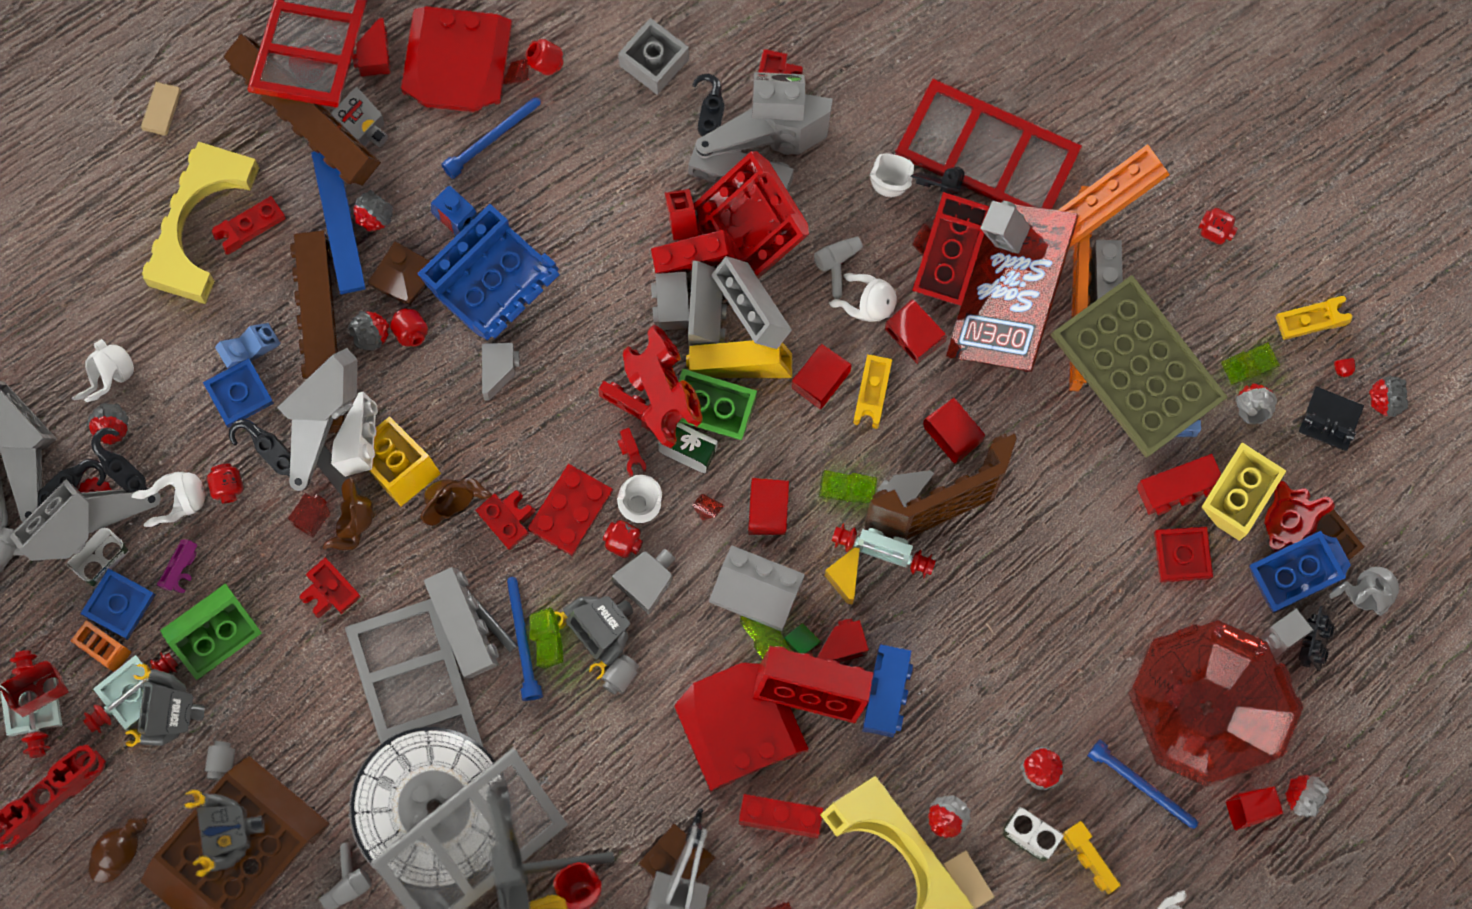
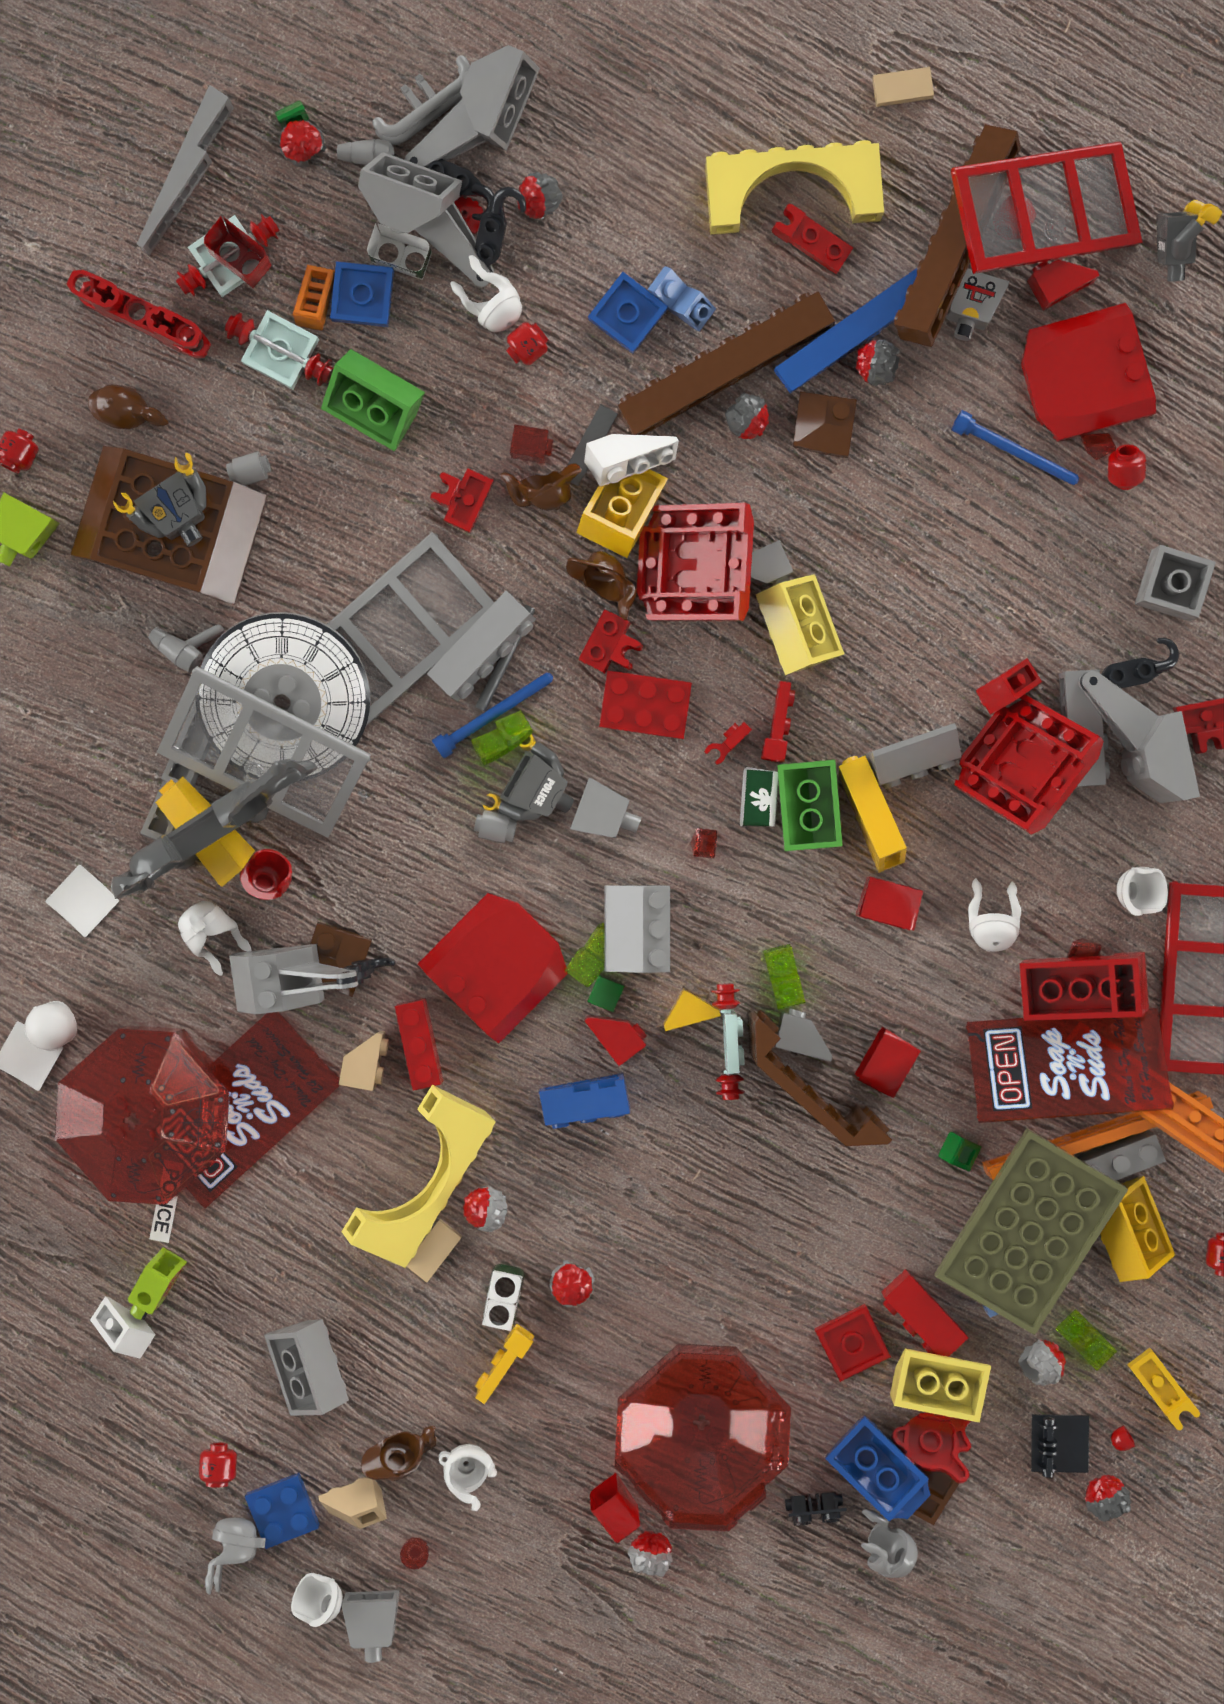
camera: 70 degrees right, 15 degrees up
white hair [72,339,134,402] -> none
dark grey torso [125,664,205,747] -> none
magenta plate [156,539,197,593] -> none
light grey slope [228,348,358,491] -> none
red head [390,308,428,347] -> none
blue slope [418,204,560,340] -> none
blue torso [430,186,477,236] -> none
dark grey bar [523,852,614,875] -> none
red head [602,520,643,559] -> none
white helmet [617,475,662,523] -> none
red piece [623,325,702,448] -> none
red brick [651,230,736,274] -> none
light grey brick [651,272,689,330] -> none
light grey brick [711,256,792,349] -> none
red piece [748,478,789,535] -> none
light grey slope [752,72,805,121] -> none
red brick [753,646,873,723] -> none
light grey piece [814,236,863,299] -> none
yellow plate [853,354,892,429] -> none
red piece [885,299,947,365] -> none
black hinge [911,166,967,195] -> none
light grey brick [980,201,1031,254] -> none
blue piece [1087,739,1198,829] -> none
light grey brick [1261,608,1313,658] -> none
none -> tan slope [339,1031,389,1091]
none -> red wedge [636,503,754,621]
none -> light yellow slope [756,574,844,675]
none -> green slope [938,1132,982,1172]
none -> yellow slope [1100,1176,1175,1282]

